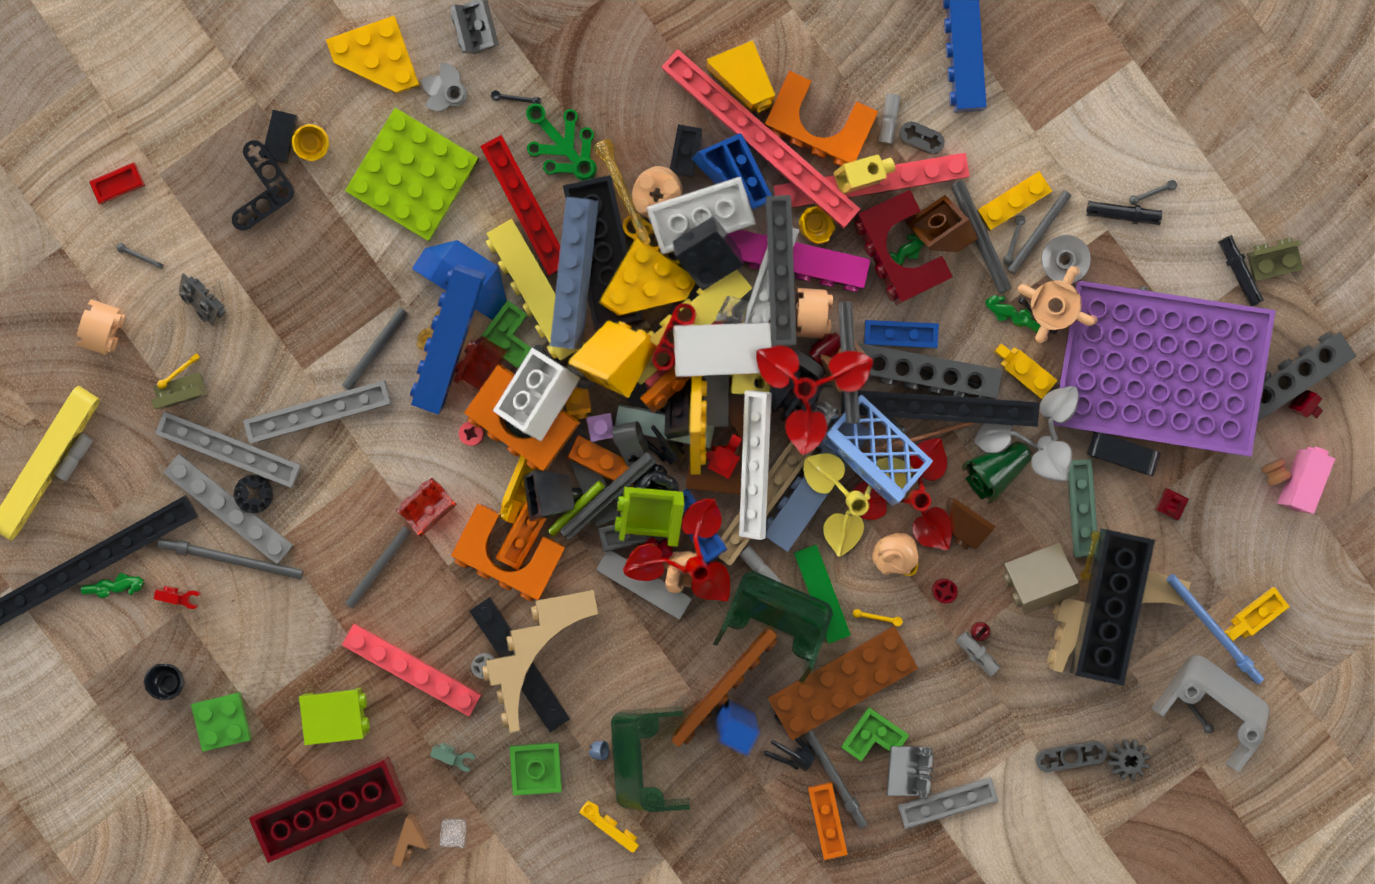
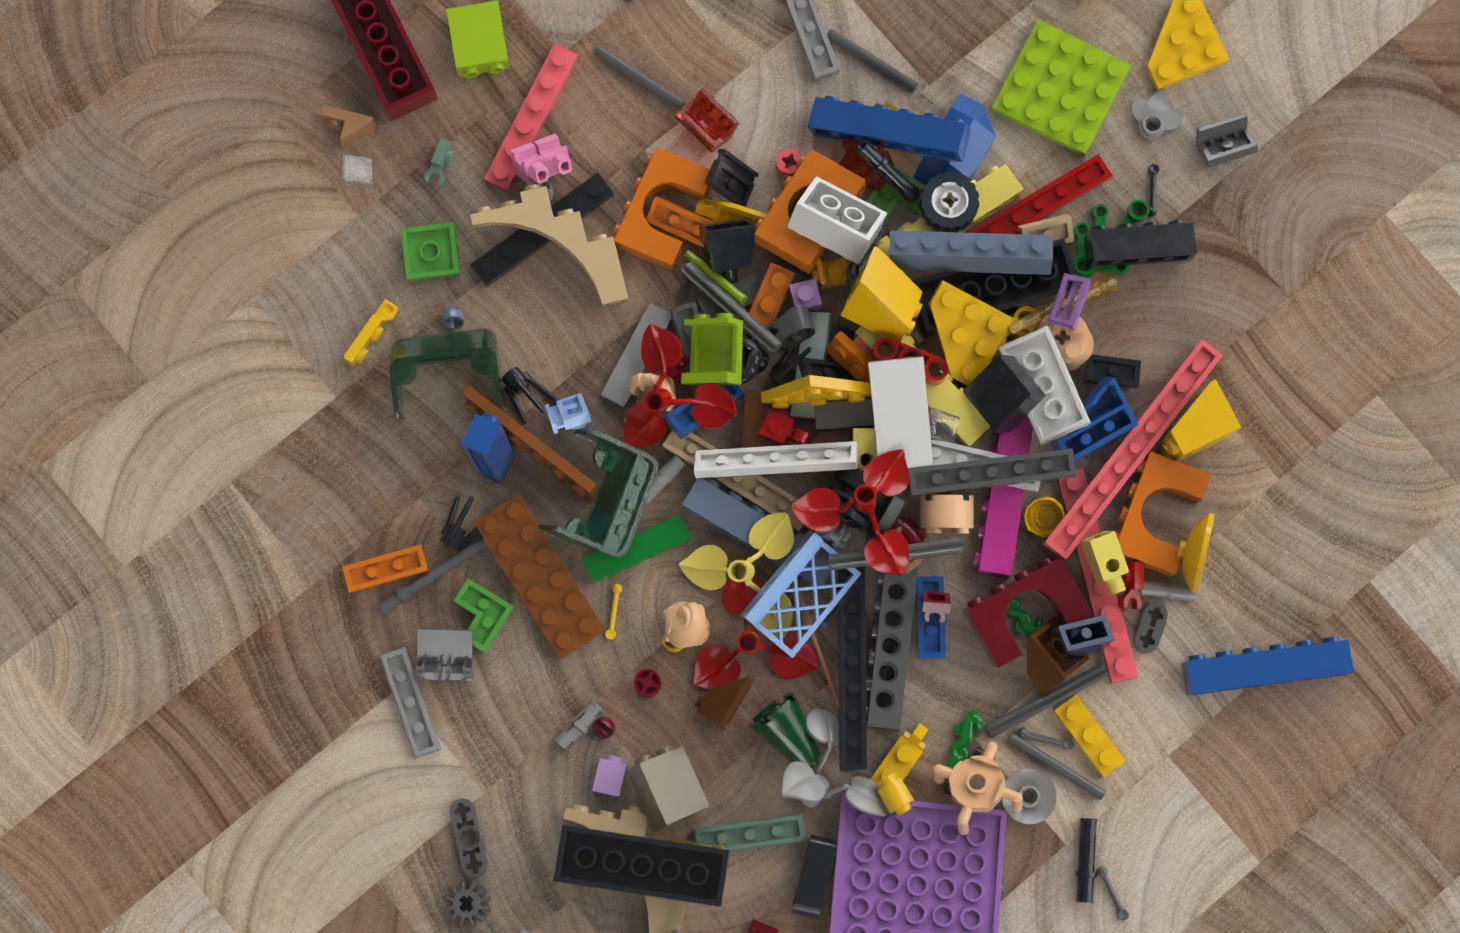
camera: 85 degrees right, 10 degrees down
none -> black plant [502,367,559,424]
none -> bright pink hips [510,134,572,185]
none -> light blue plate [545,393,592,434]
none -> lavender brick [592,755,628,798]
none -> black plate [704,149,759,207]
none -> black pin [855,140,921,204]
none -> yellow brick [876,773,914,816]
none -> black wheel [919,171,980,233]
none -> tile [921,591,951,623]
none -> tan plate [1018,214,1074,243]
none -> medium lavender tile [1048,273,1091,331]
none -> dark blue slope [1056,615,1115,657]
none -> black brick [1083,220,1198,268]
none -> red plate [1118,562,1144,610]
none -> yellow dish [1178,513,1215,594]

